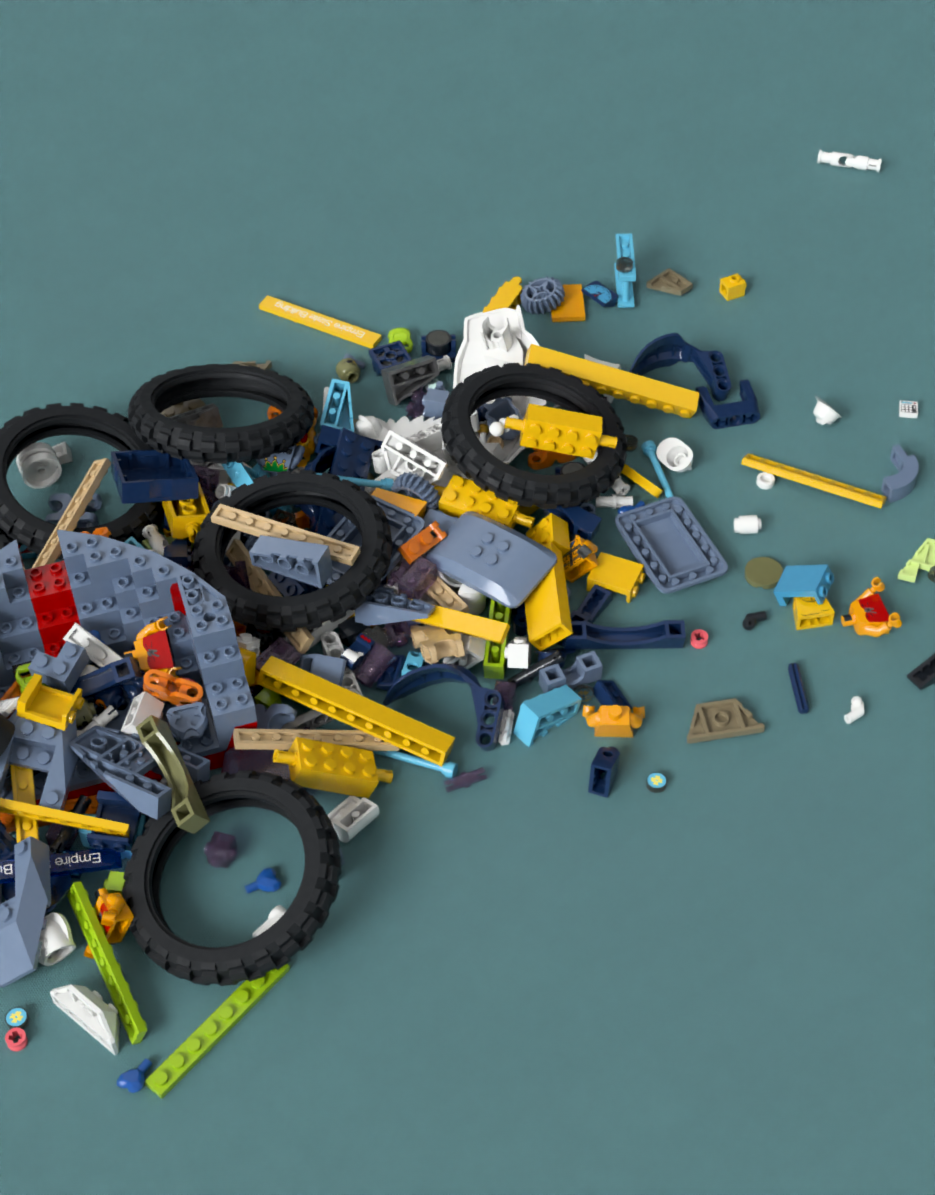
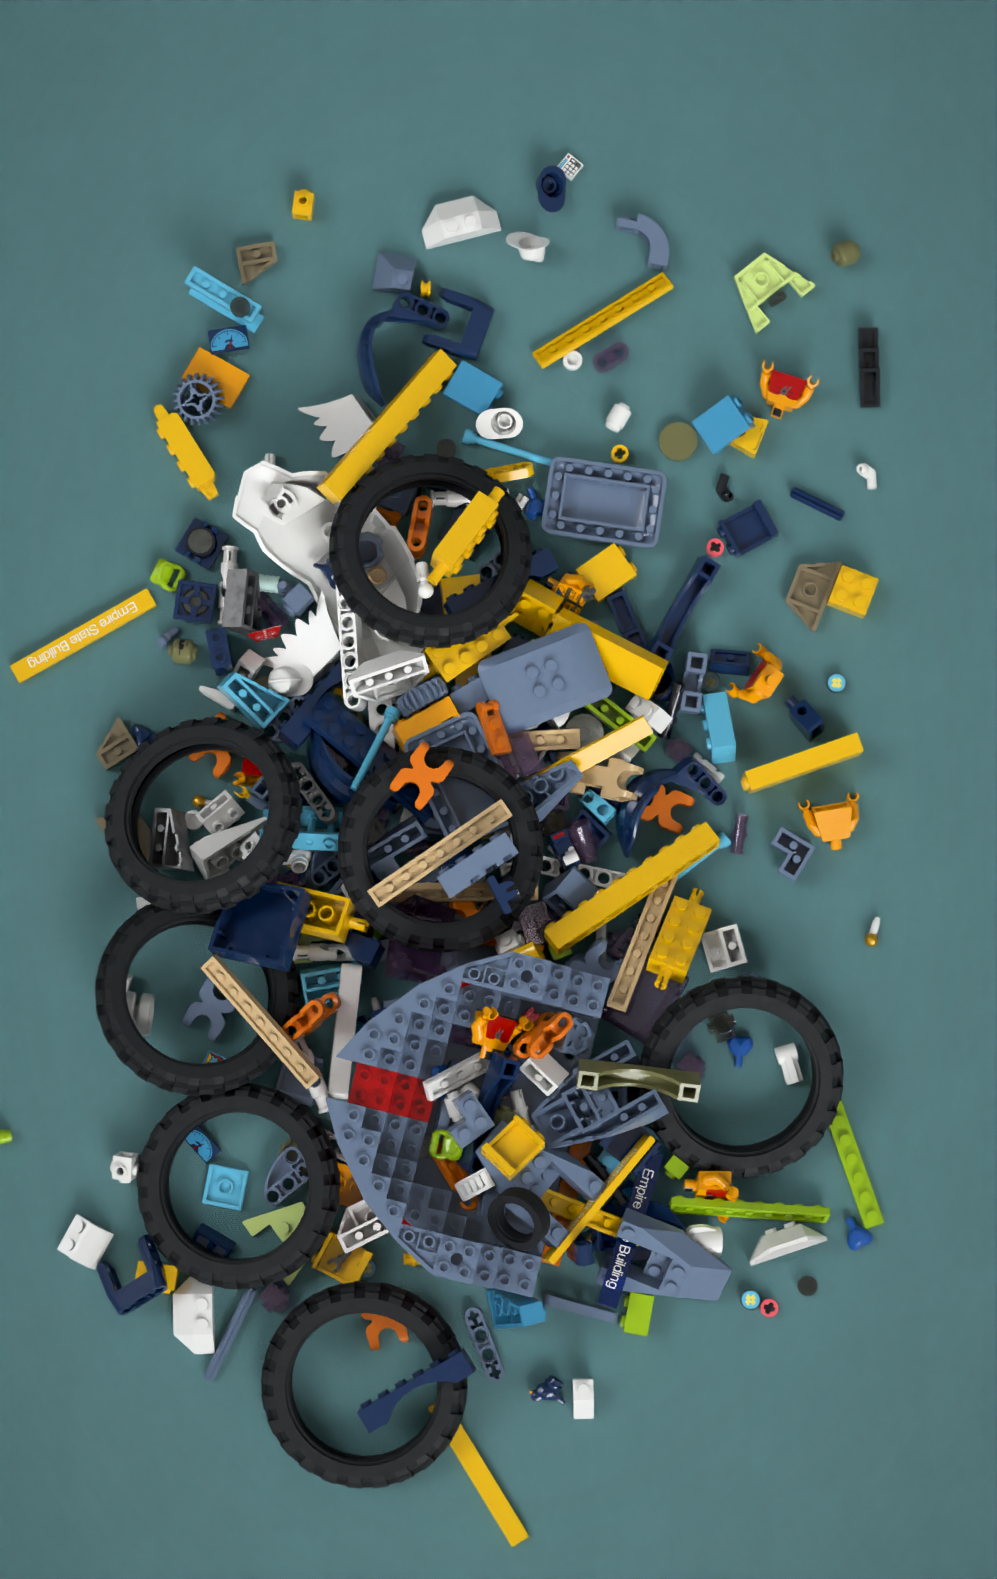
camera: 60 degrees left, 35 degrees up
none -> dark blue panel [205,627,235,676]
none -> white slope [232,649,266,681]
none -> red sticker [247,625,281,642]
none -> sand blue slope [372,252,417,294]
none -> orange piece [390,741,454,810]
none -> yellow bush [421,280,431,298]
none -> white wedge [422,196,501,250]
none -> dark azure panel [443,360,504,415]
none -> dark blue piece [486,873,522,915]
none -> dark blue piece [536,166,566,212]
none -> clear purple plate [593,342,629,373]
none -> yellow bush [611,445,629,464]
none -> orange piece [640,784,695,834]
none -> clear smoke brick [706,1010,736,1043]
none -> dark blue panel [716,499,779,559]
none -> yellow brick [740,732,864,794]
none -> sand blue brick [769,827,816,883]
none -> clear smoke tile [797,1276,818,1296]
none -> light orange torso [798,792,859,850]
none -> yellow brick [826,565,879,619]
none -> piece [864,917,880,947]

